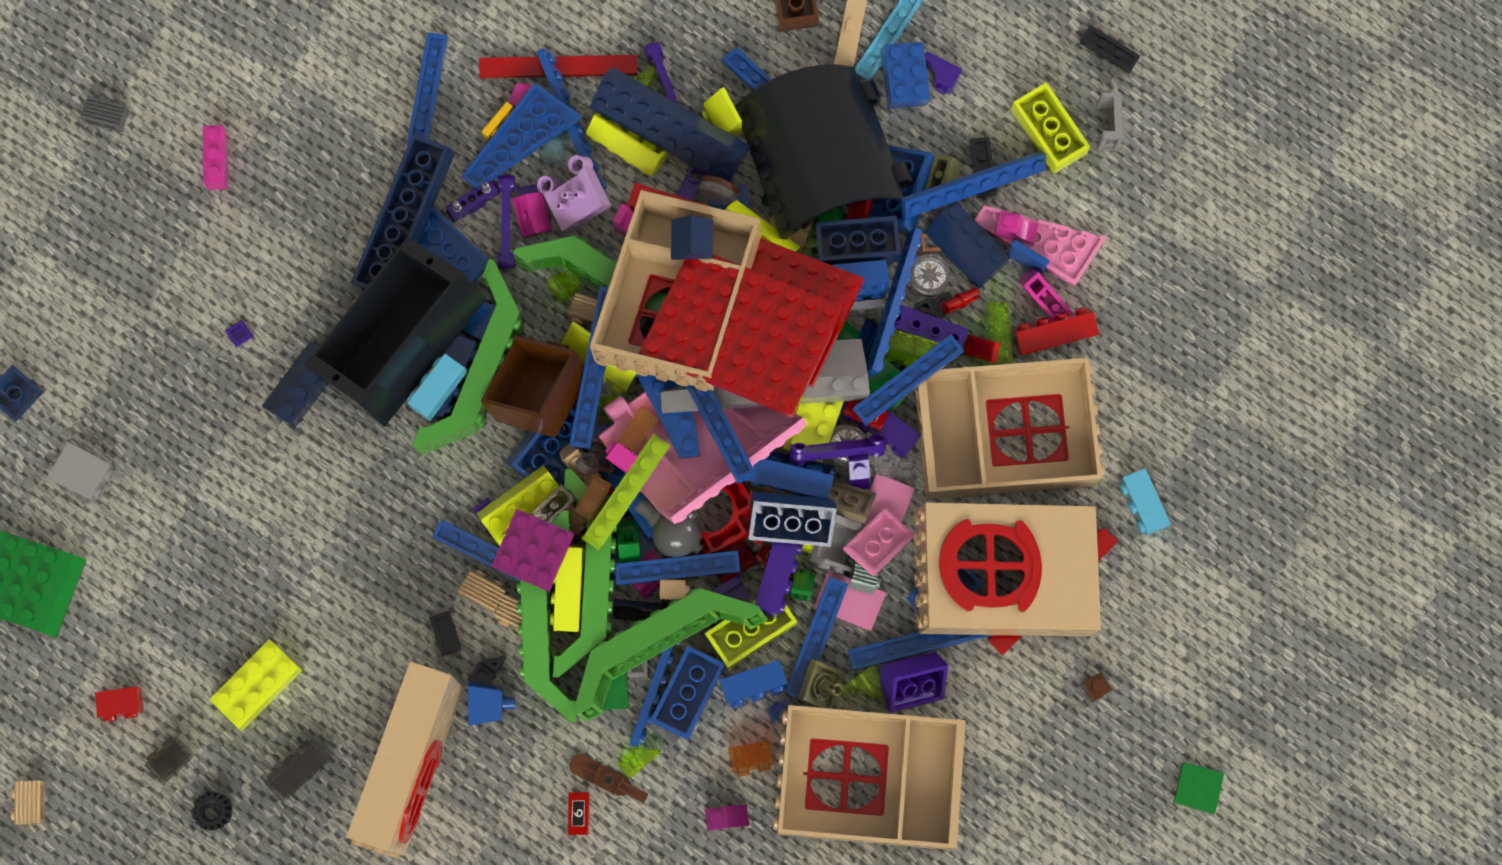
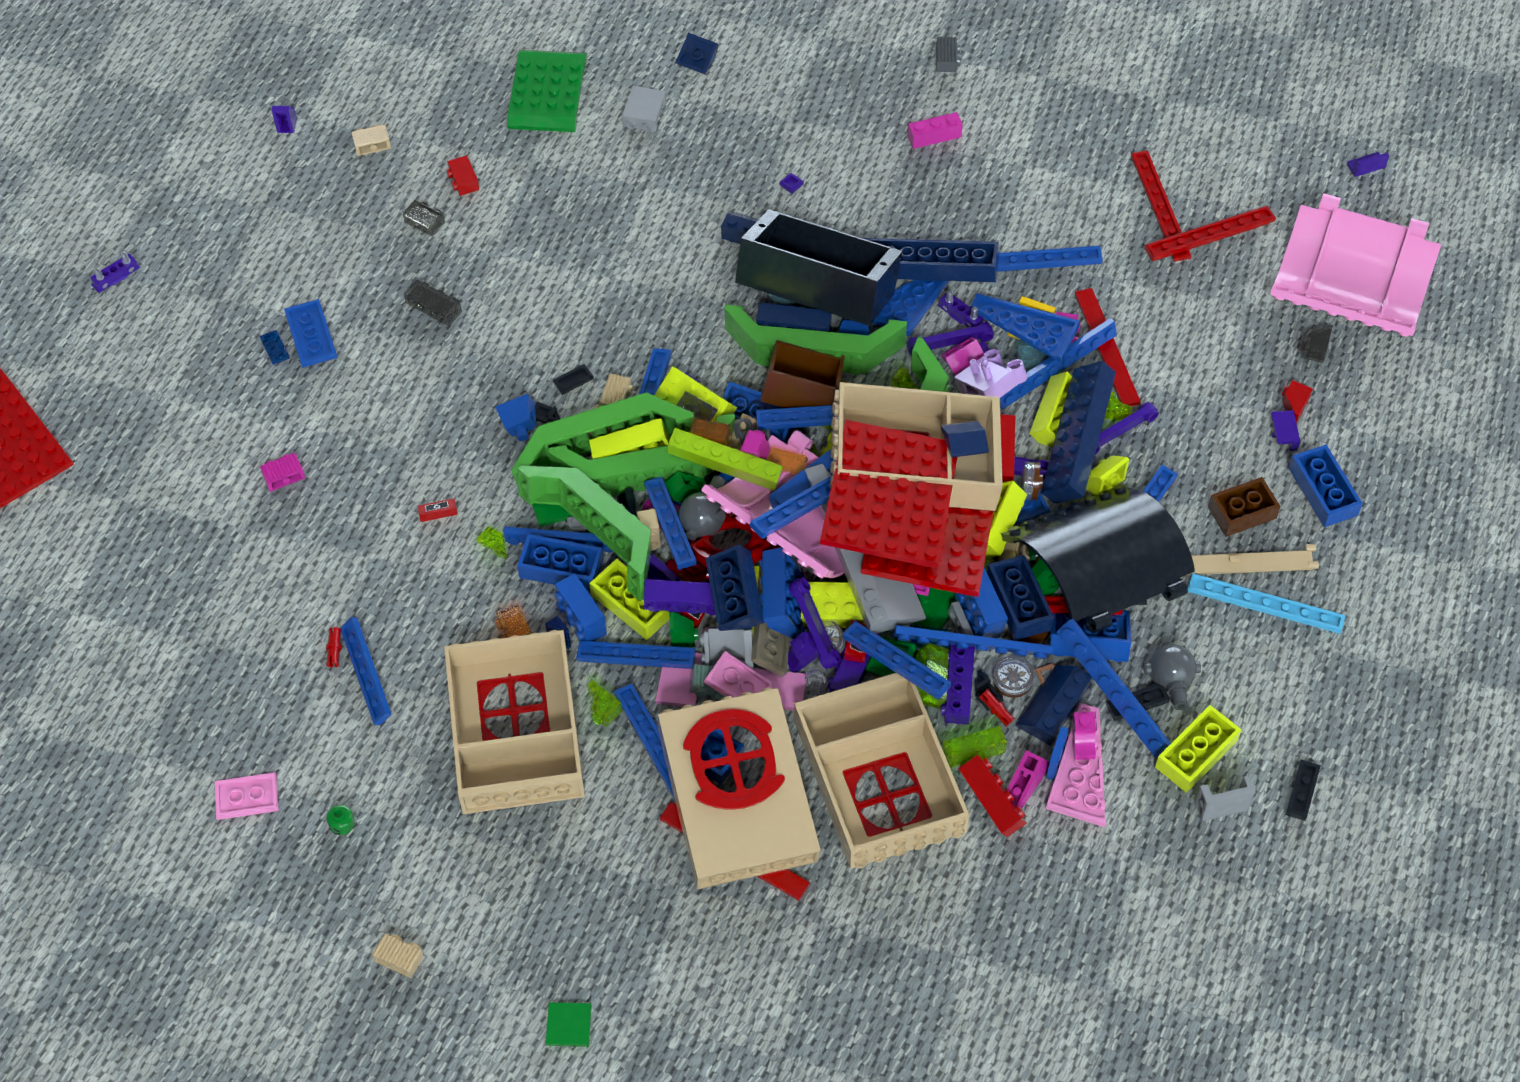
camera: 80 degrees right, 20 degrees down
black tyre [191,792,233,831] -> none
neon yellow brick [209,639,302,731] -> none
tan panel [346,661,464,858] -> none
medium azure brick [408,354,467,421] -> none
magenta plate [491,509,575,592] -> none
reddish brown piece [569,754,648,803] -> none
magenta slope [705,805,749,831] -> none
olive plate [797,659,845,709] -> none
blue brick [880,42,930,109] -> none
dark purple slope [880,652,948,713] -> none
dark purple arch [925,51,962,95] -> none
olive brick [925,154,962,190] -> none
red tile [963,335,1001,363] -> none
reddish brown brick [1080,672,1112,703] -> none
medium azure brick [1119,468,1171,537] -> none
none -> dark grey piece [1144,642,1201,710]

